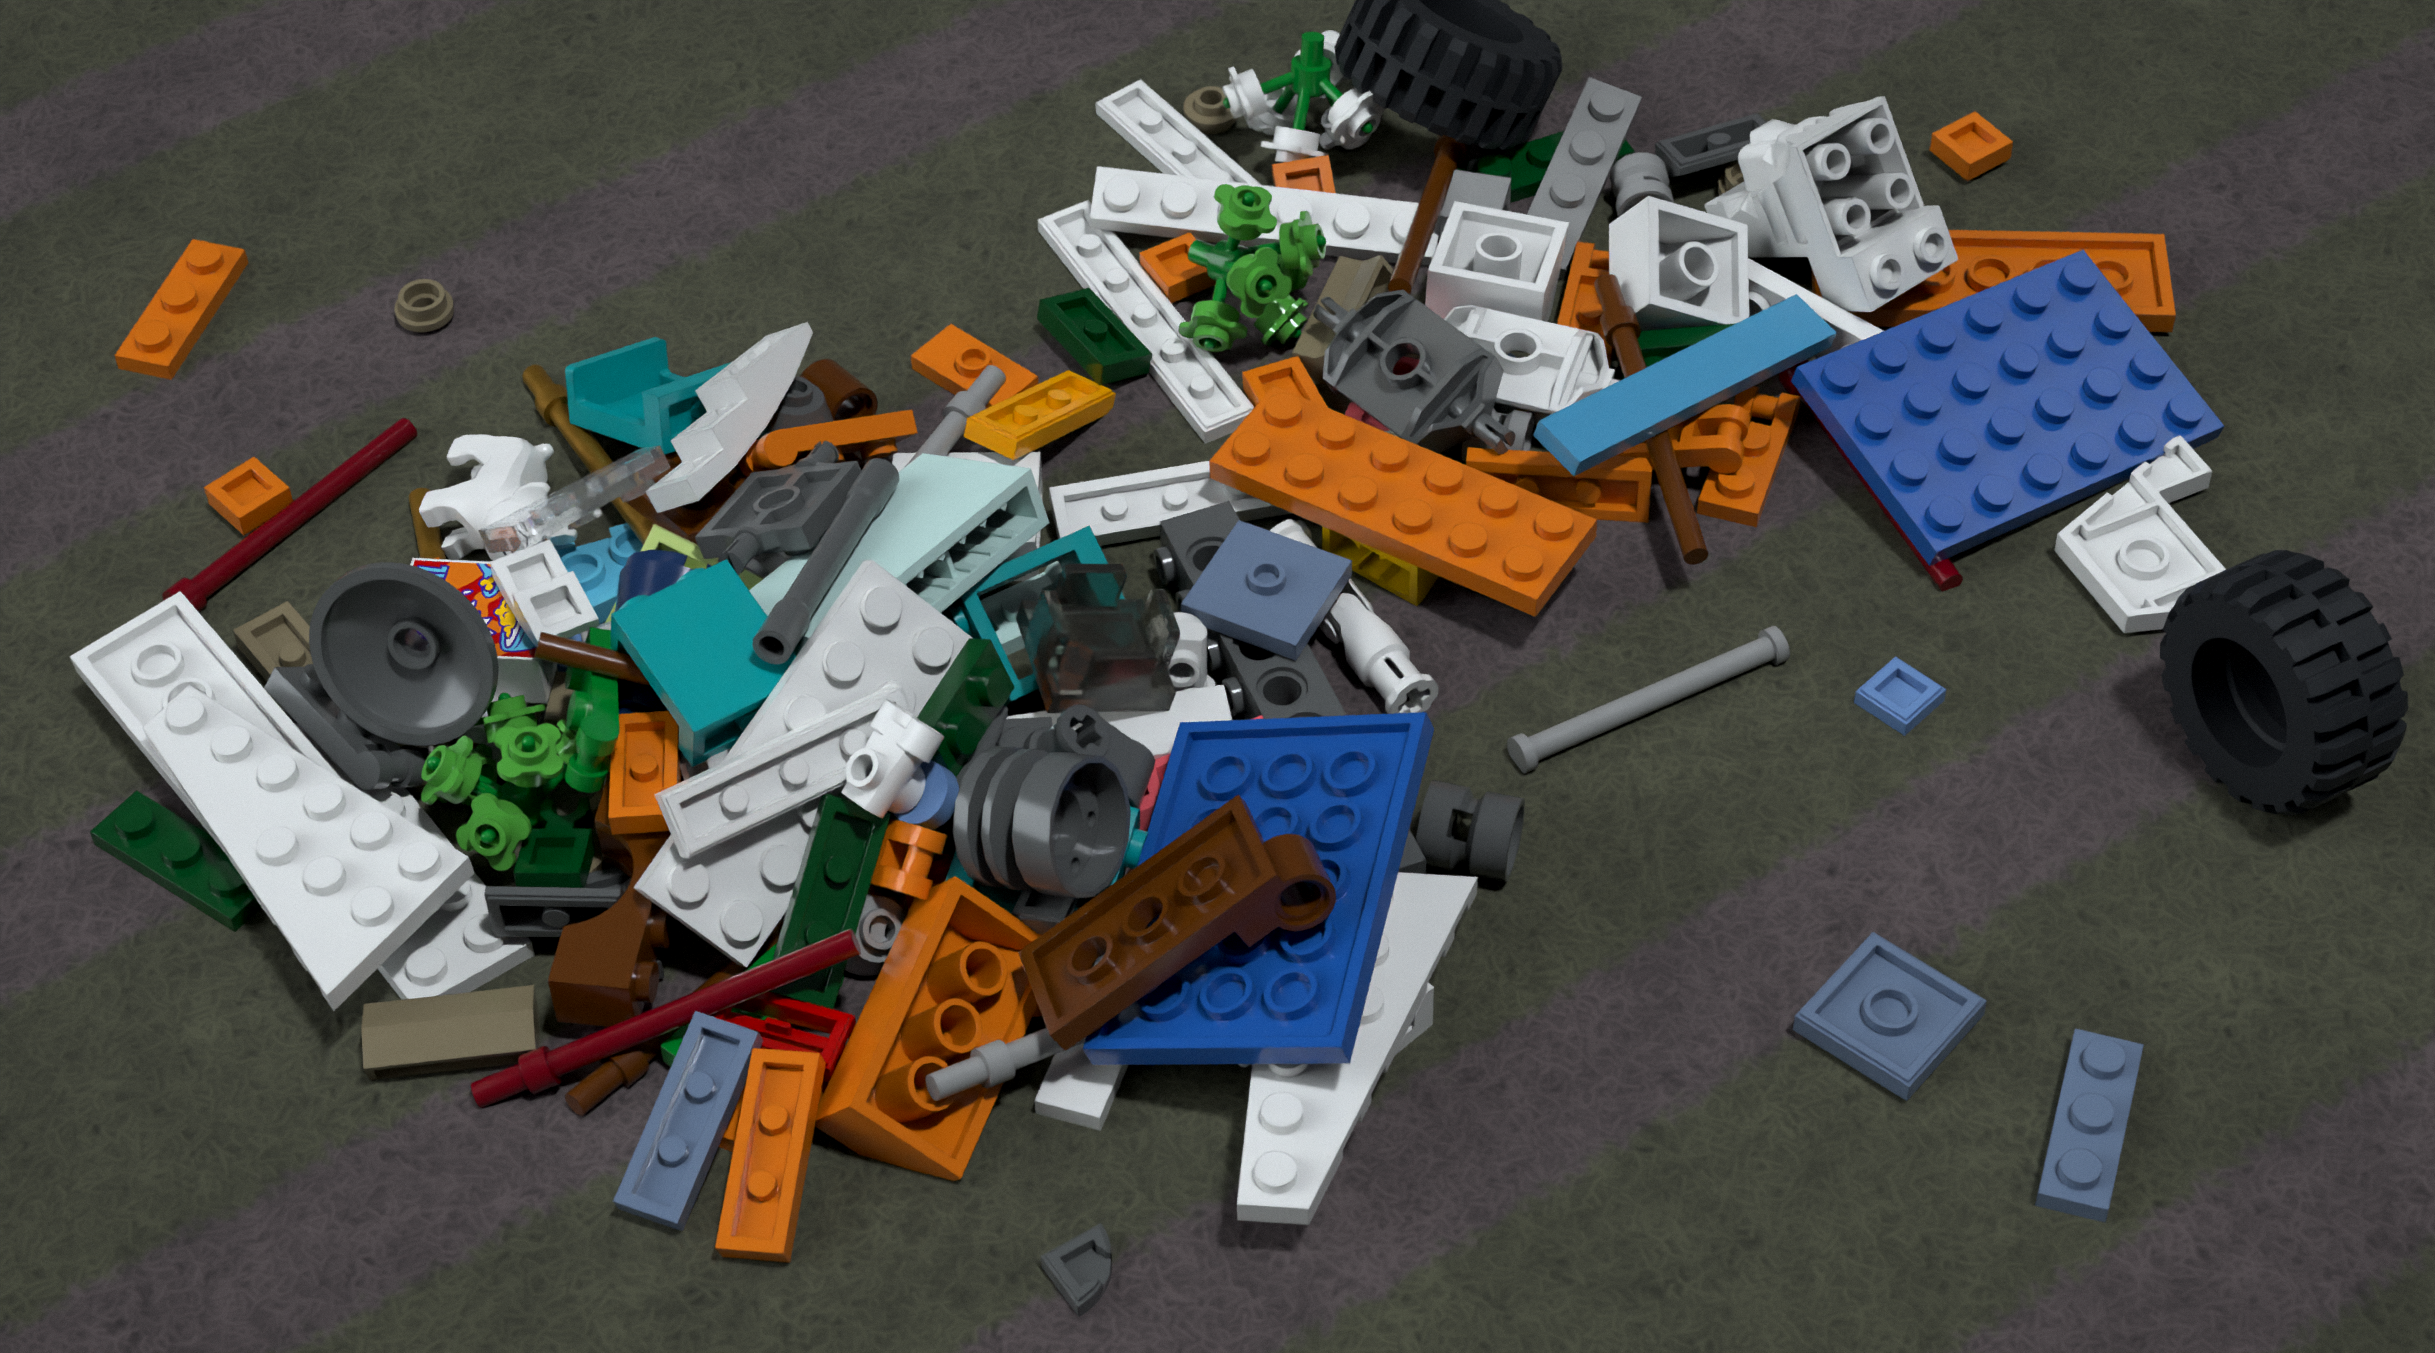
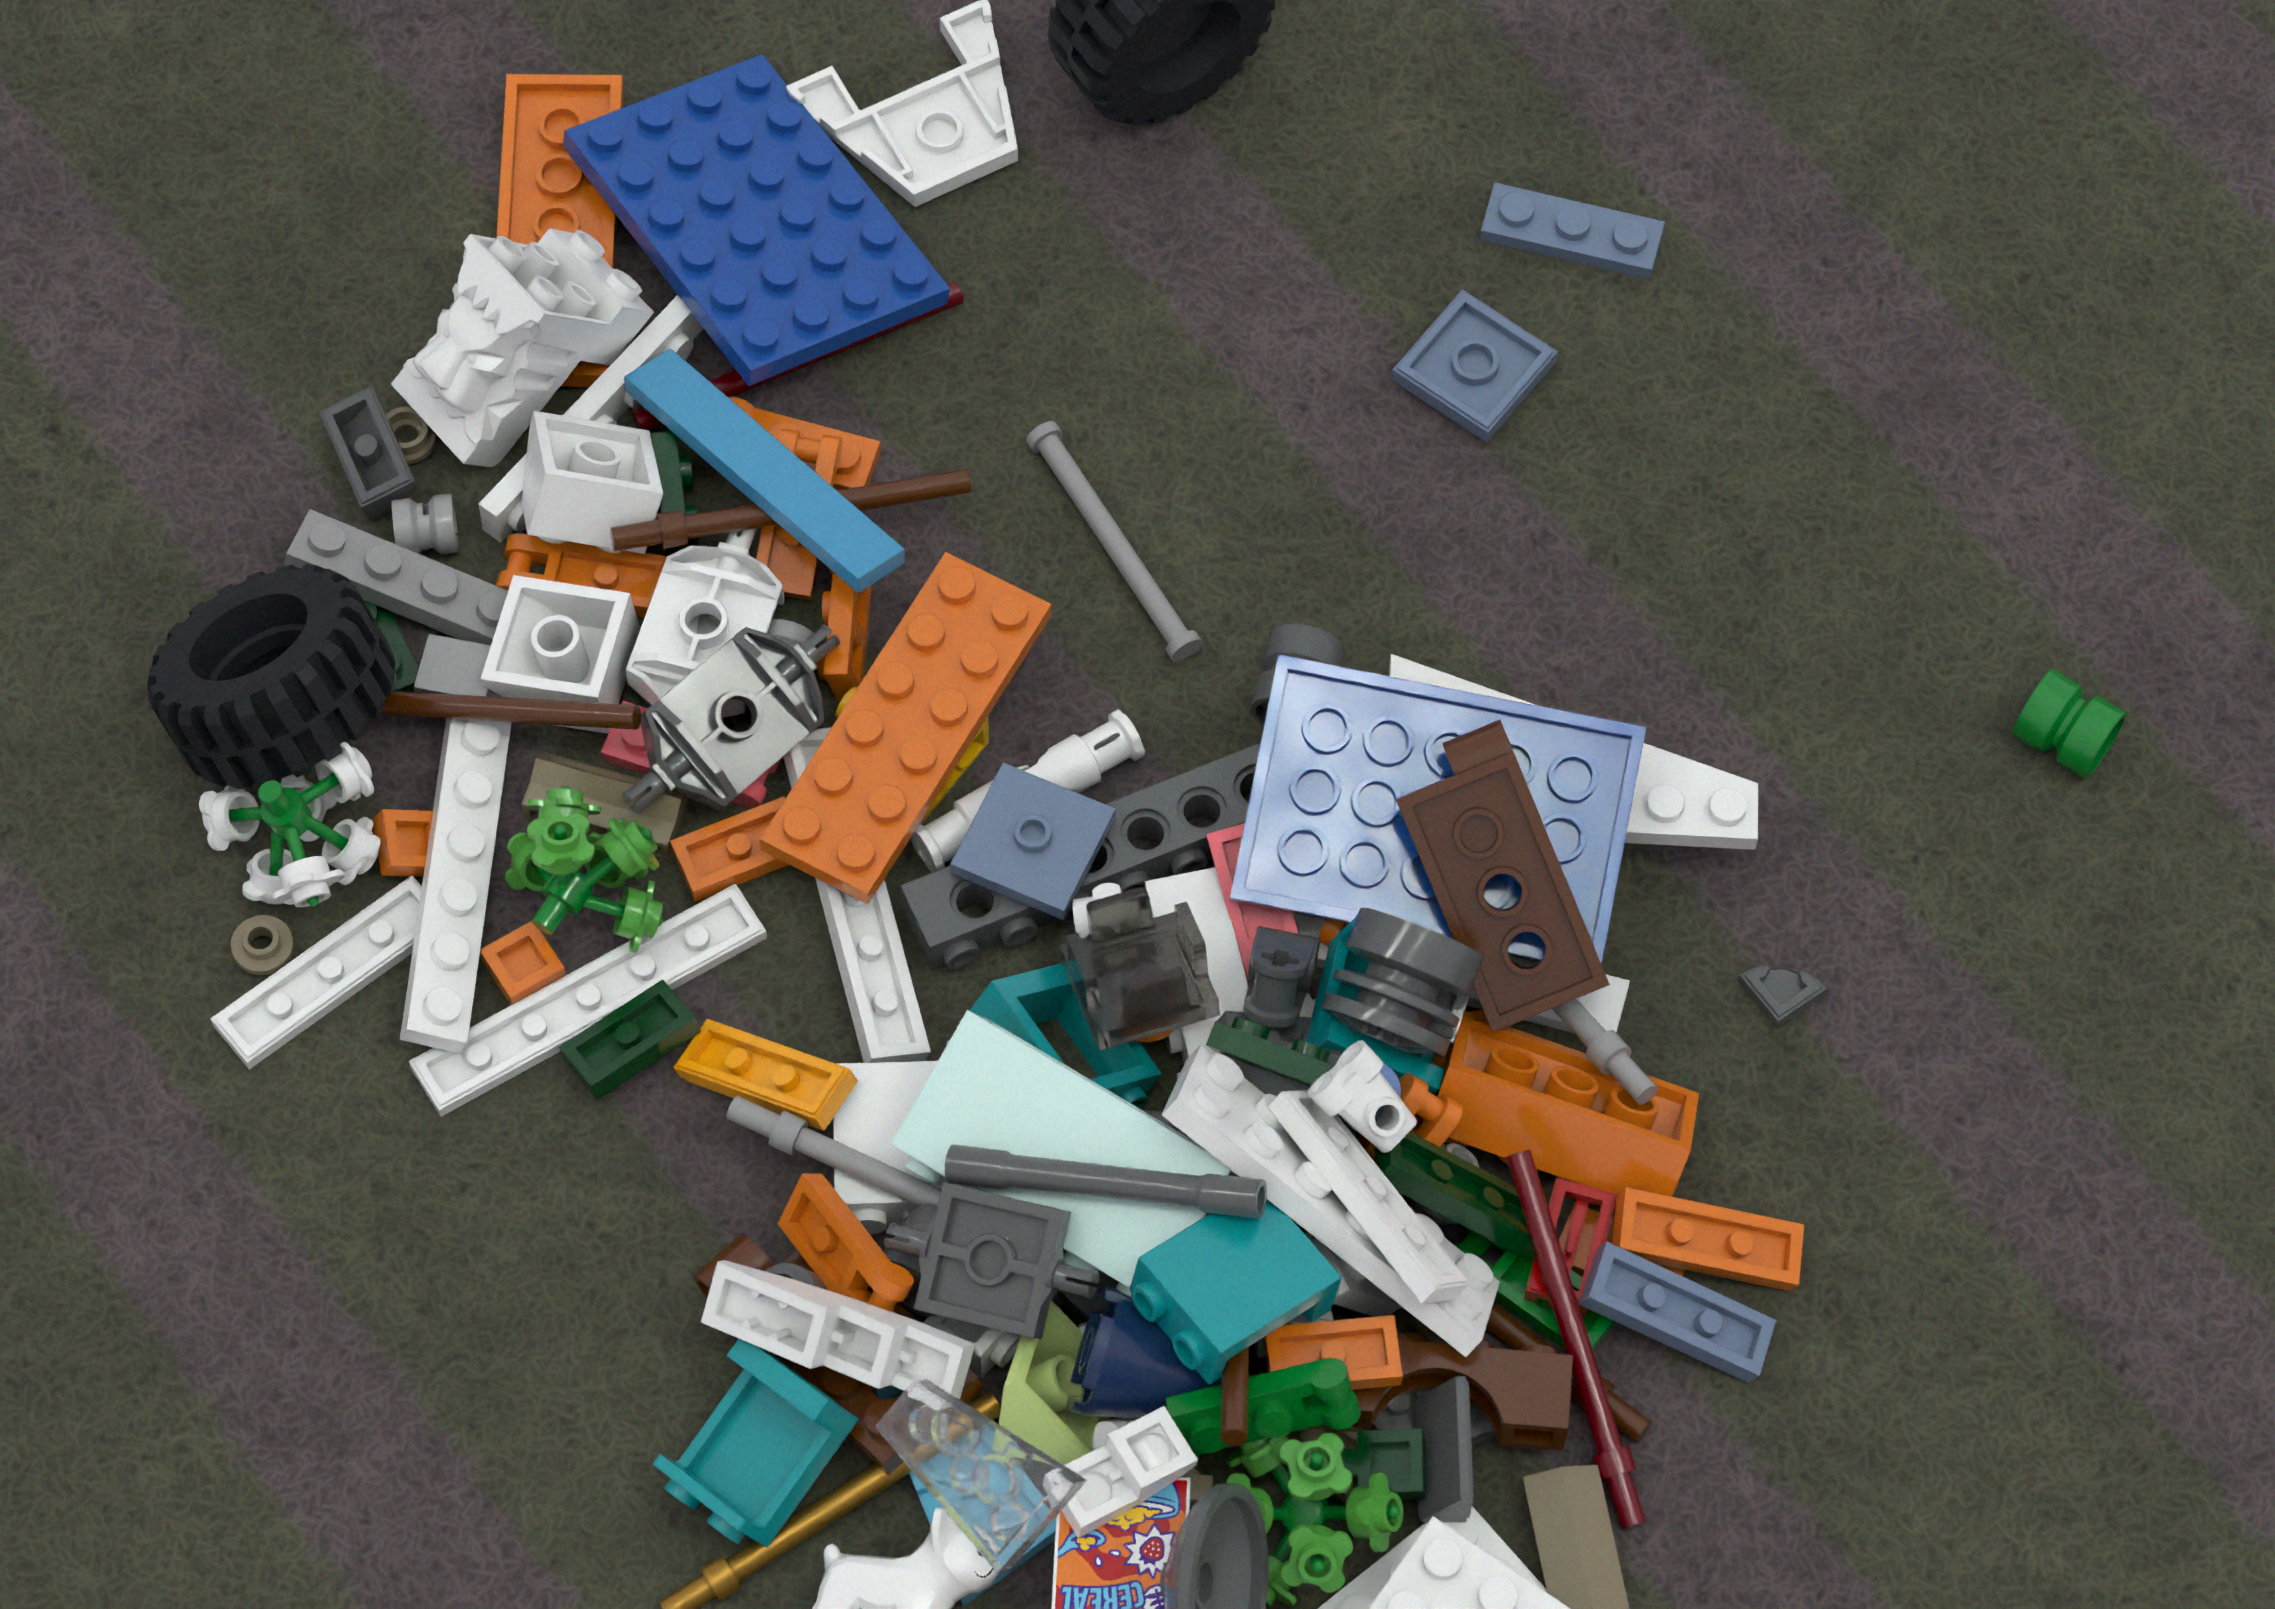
camera: 95 degrees left, 15 degrees up
orange plate [911,324,1039,408] -> none
medium blue tile [1854,656,1946,736] -> none
orange plate [1930,111,2013,181] -> none

